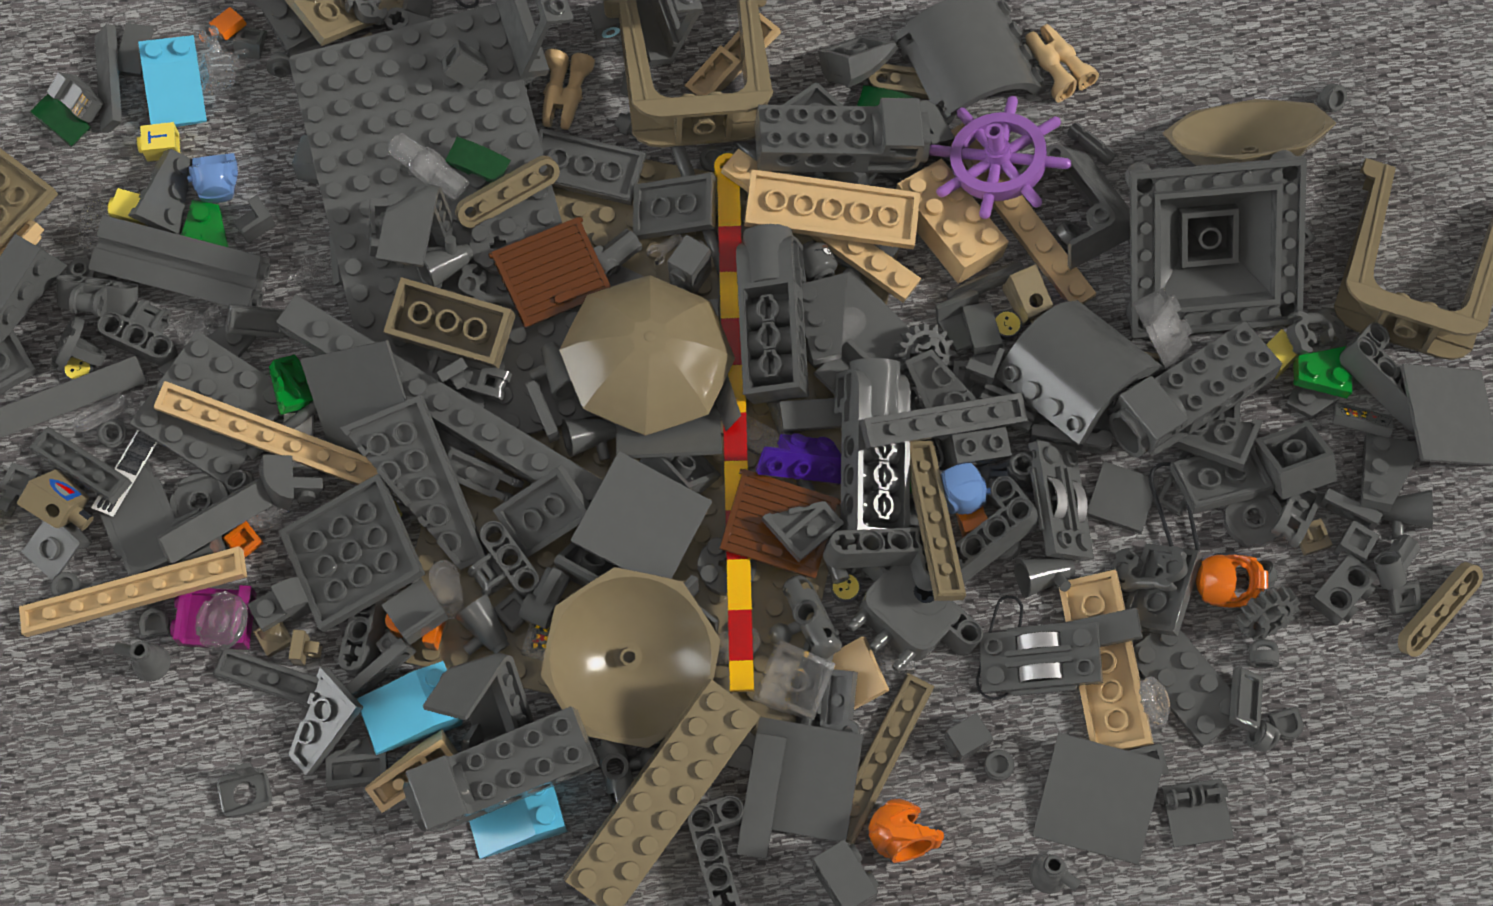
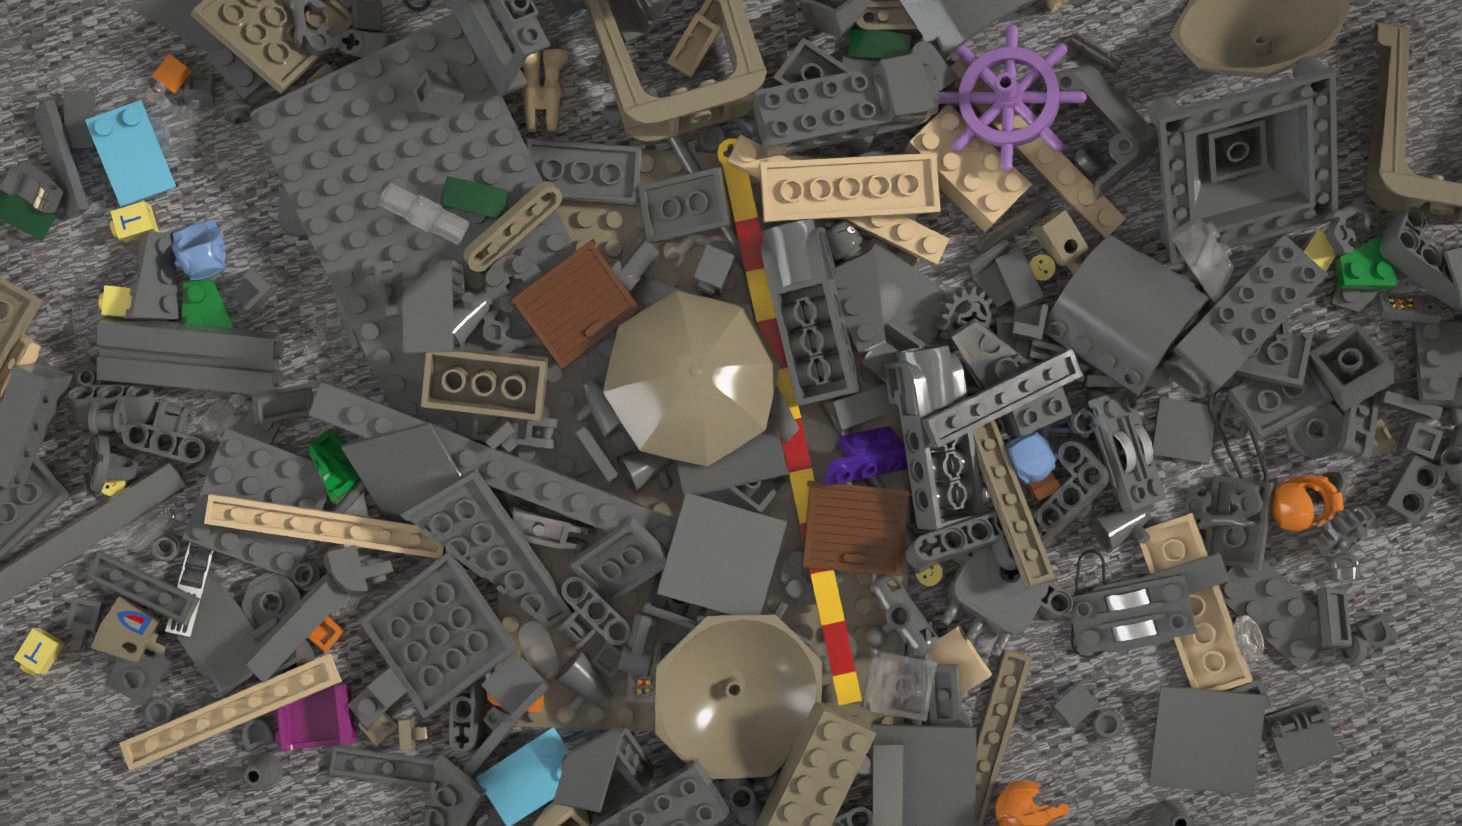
camera: 15 degrees left, 15 degrees up
clear tile [195,591,248,651] -> none
dark grey wing [761,501,844,563] -> none

